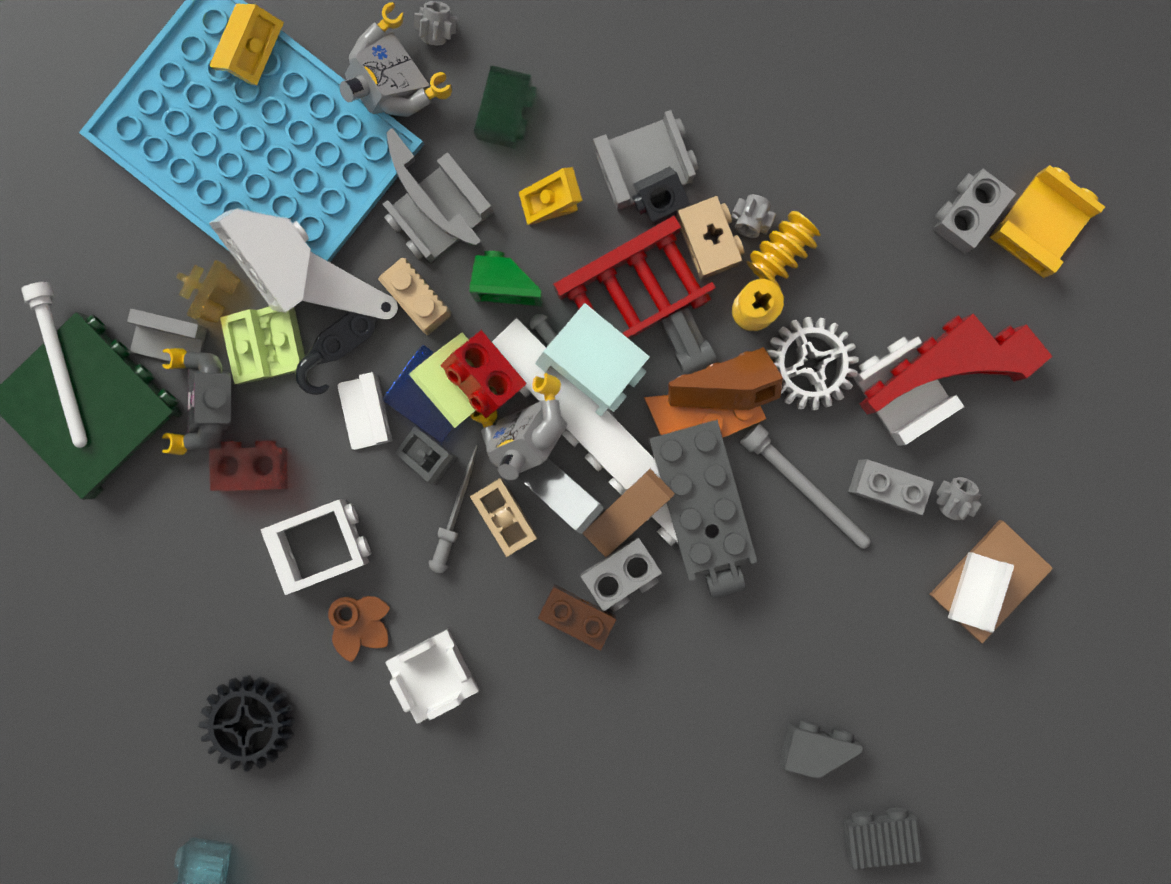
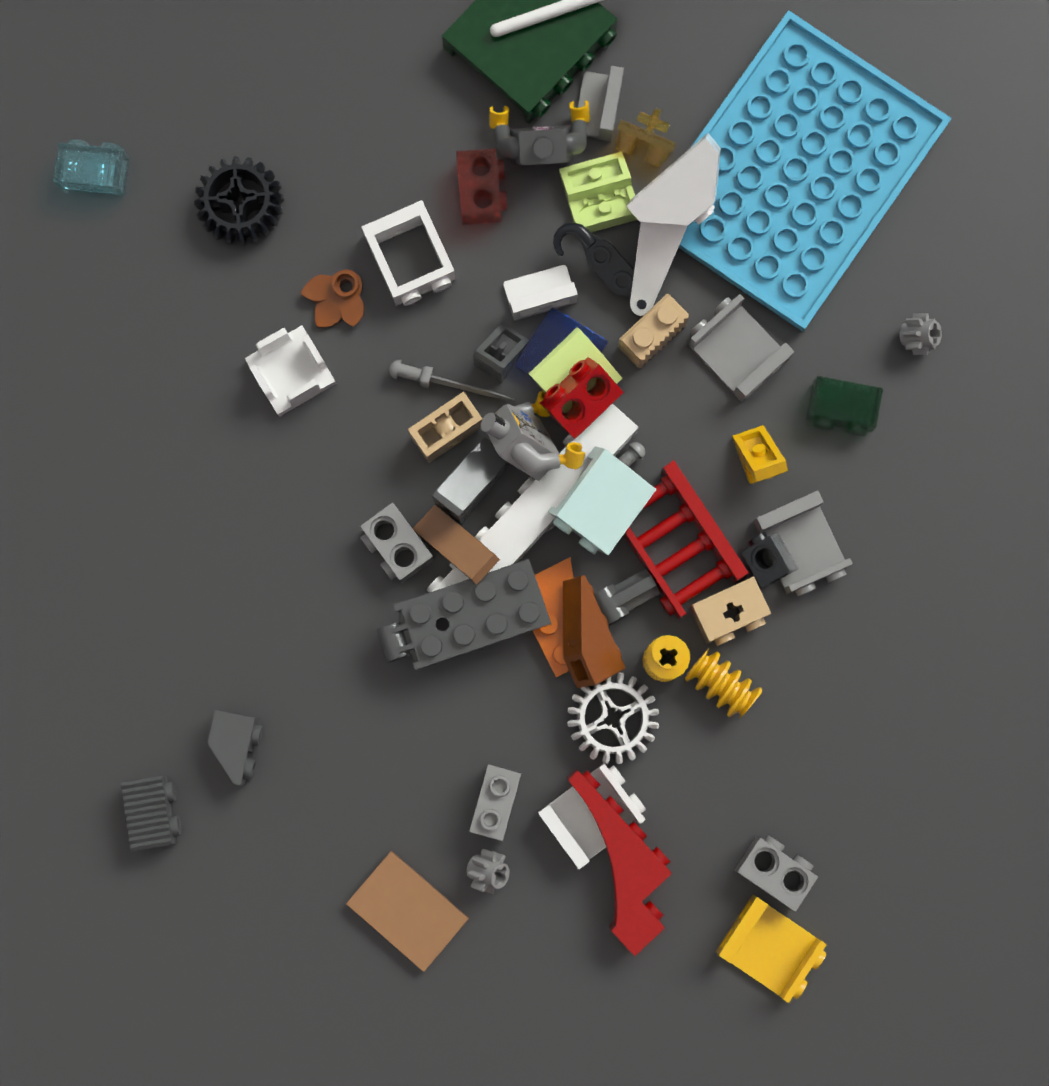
camera: 90 degrees right, 5 degrees down
yellow panel [210,4,284,86] -> none
light grey torso [340,2,452,117] -> none
light grey slope [387,128,481,247] -> none
green slope [469,251,543,307] -> none
reddish brown brick [538,584,617,651] -> none
light grey gear [731,194,776,238] -> none
light grey piece [740,423,871,549] -> none
white panel [948,552,1014,633] -> none

